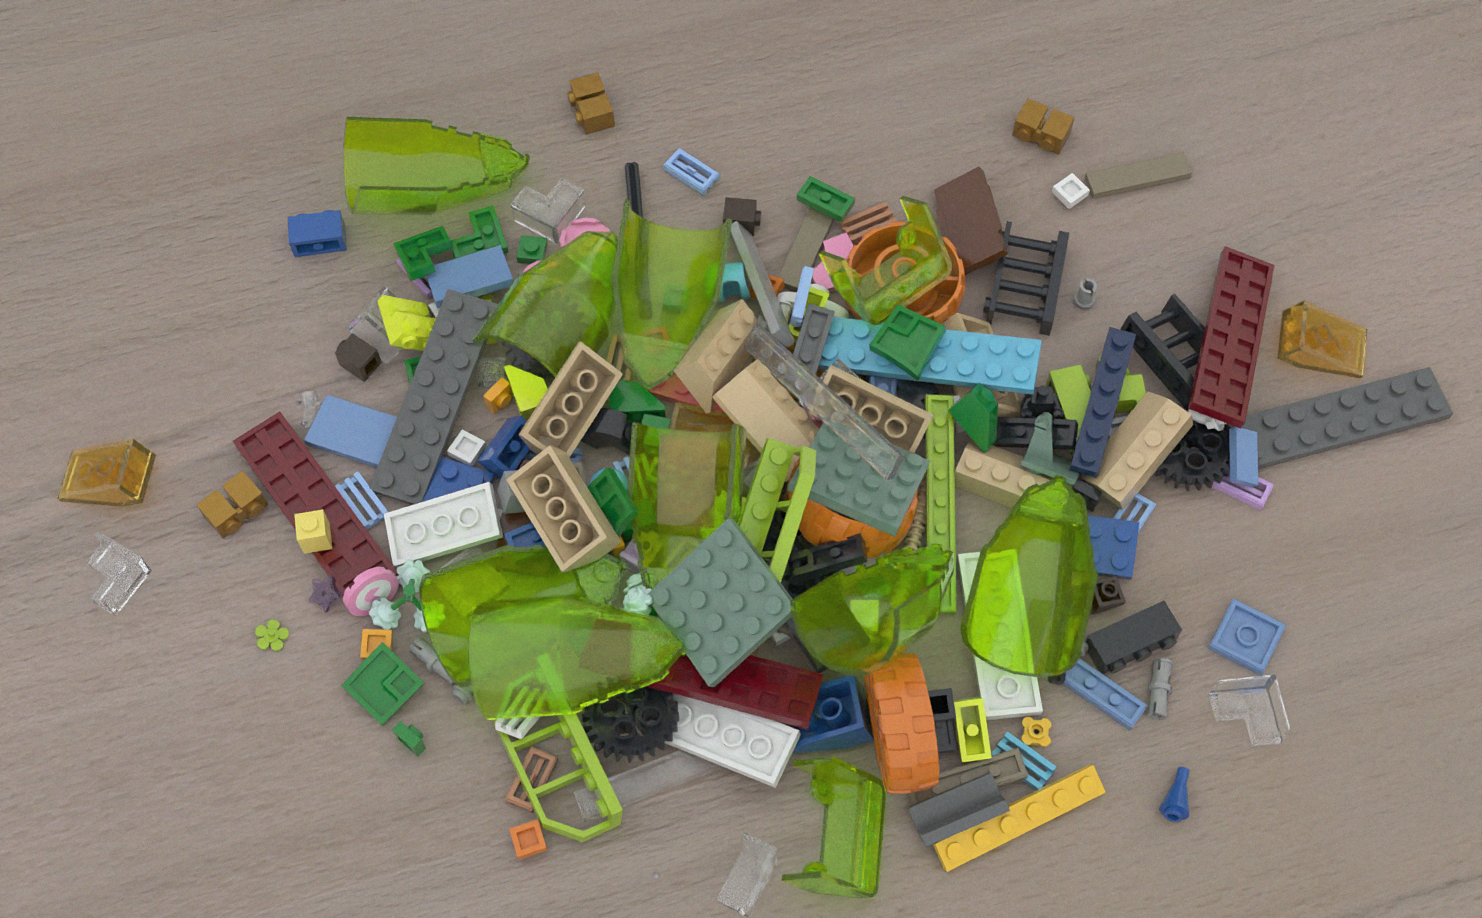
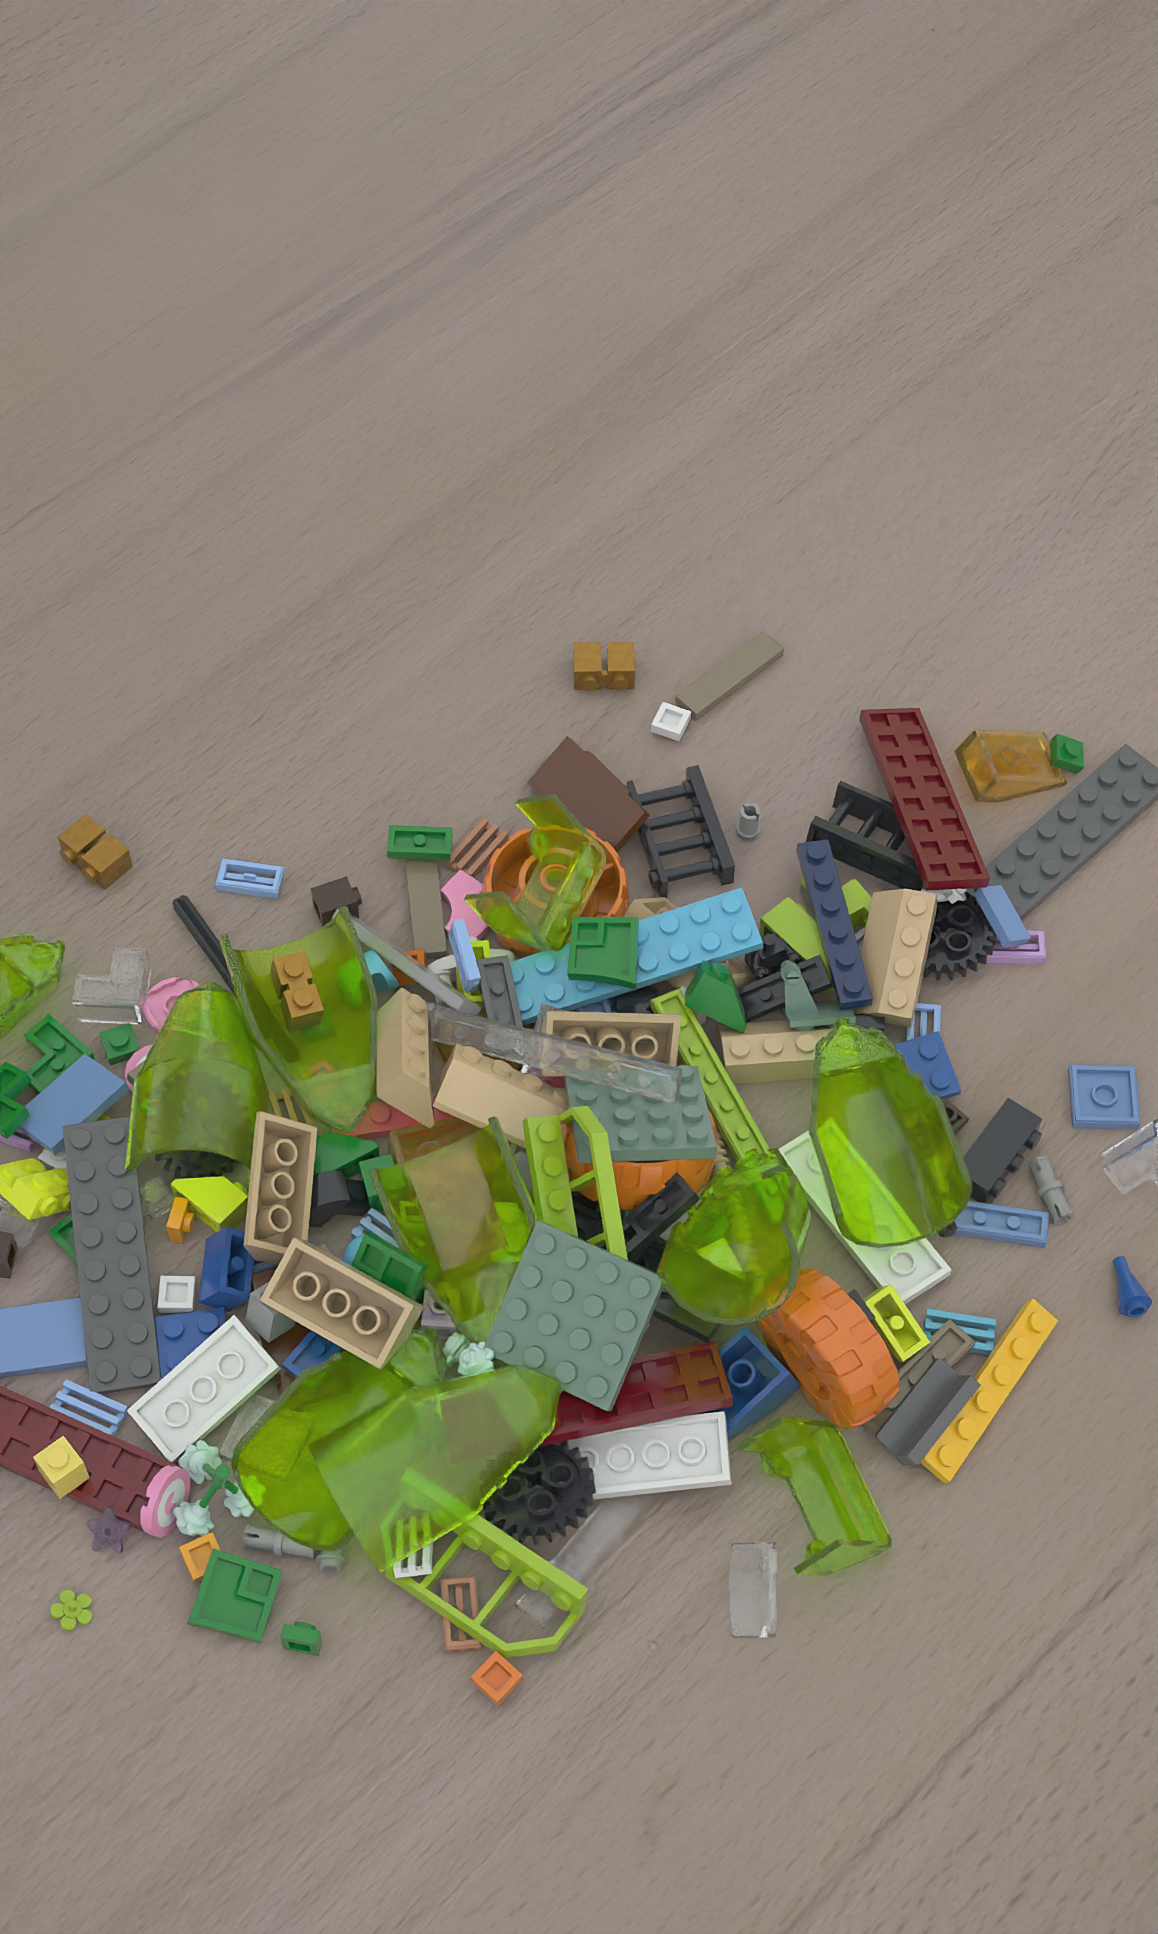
camera: 30 degrees left, 5 degrees down
yellow plate [1021,717,1052,747] -> none
none -> pearl gold piece [270,951,324,1032]
none -> green plate [1050,734,1084,774]

